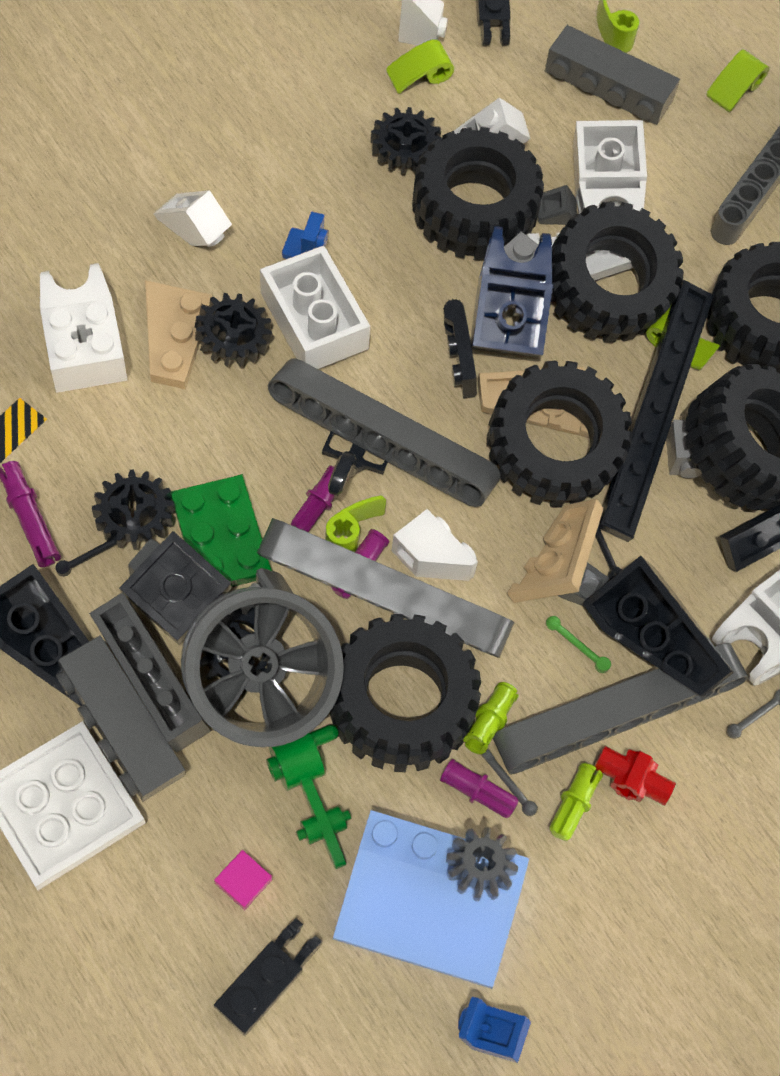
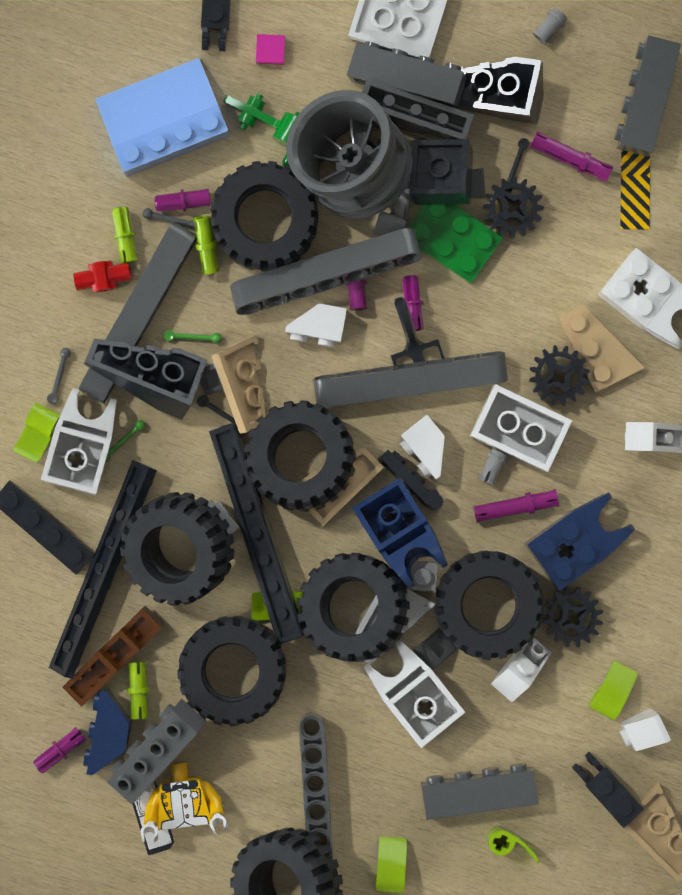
camera: 150 degrees right, 25 degrees up
blue bracket [282,211,329,259] -> none
lime panel [325,495,386,552] -> none
dark grey gear [446,827,518,901] -> none
blue bracket [458,997,531,1063] -> none
none -> bright green hinge [106,420,146,462]
none -> white slope [400,415,445,480]
none -> magenta pin [473,489,559,523]
none -> light grey pin [478,448,508,486]
none -> dark blue brick [524,492,635,591]

